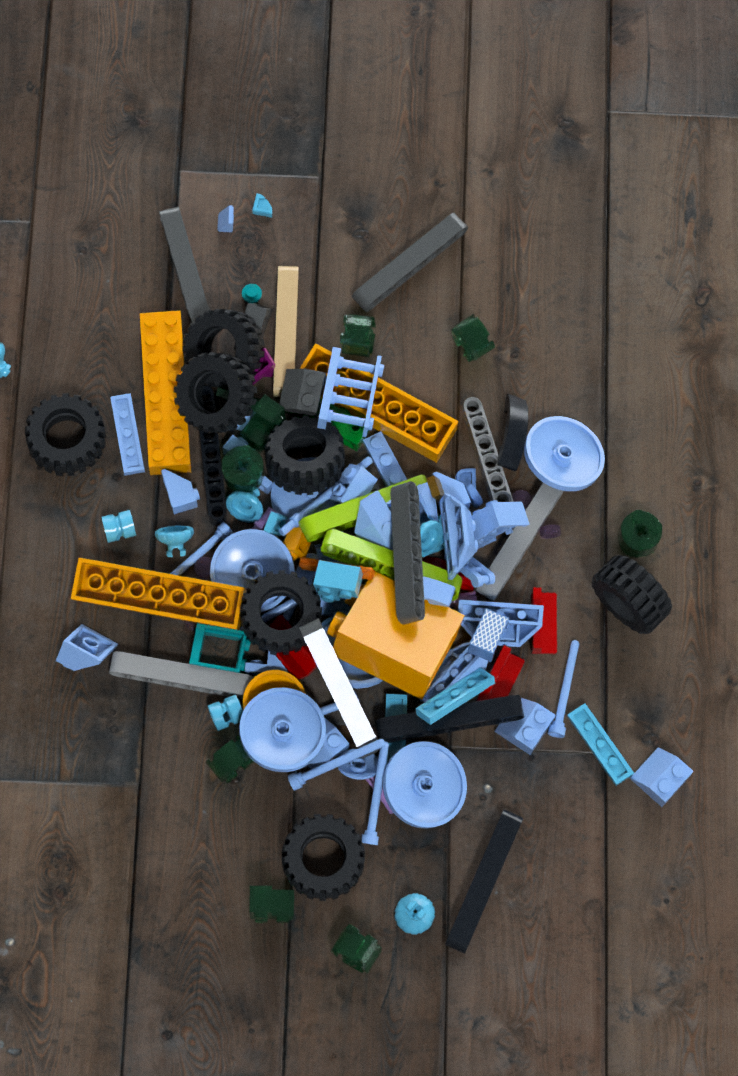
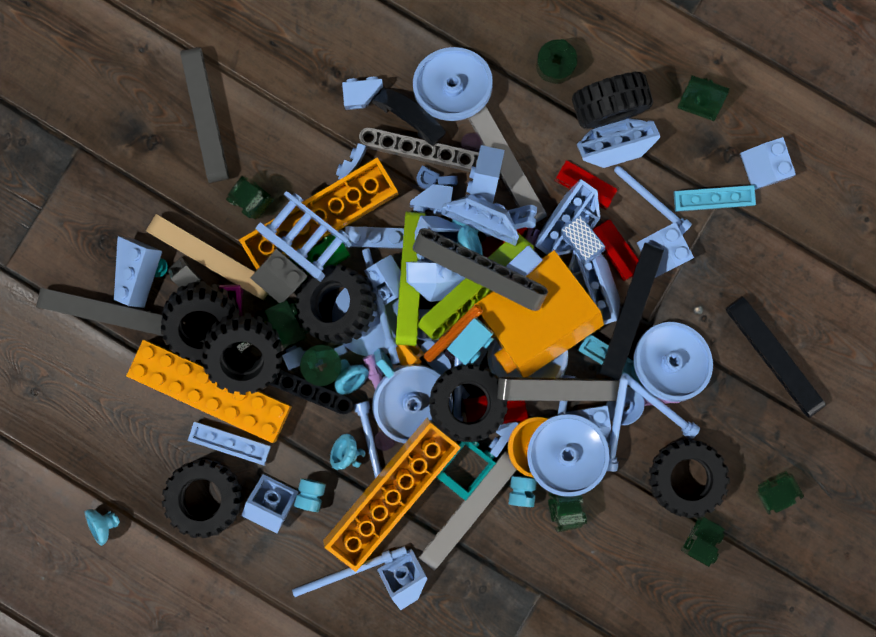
camera: 55 degrees left, 15 degrees up
light blue slope [161,469,200,514] -> none
light blue slope [217,205,234,232] -> none
medium azure tile [252,193,272,218] -> none
medium azure hair [394,893,435,935] -> none
medium azure plate [416,668,495,725] -> none
pearl gold tile [426,475,444,501] -> none
clear green brick [451,314,495,362] -> none
clear purple tile [540,525,561,539] -> none
none -> light blue wedge [114,236,162,308]
none -> light blue slope [241,474,298,533]
none -> light blue bar [292,546,408,597]
none -> light blue slope [336,143,367,180]
none -> light blue slope [342,77,383,110]
none -> light blue wedge [577,119,660,168]
none -> clear green tile [677,75,730,121]

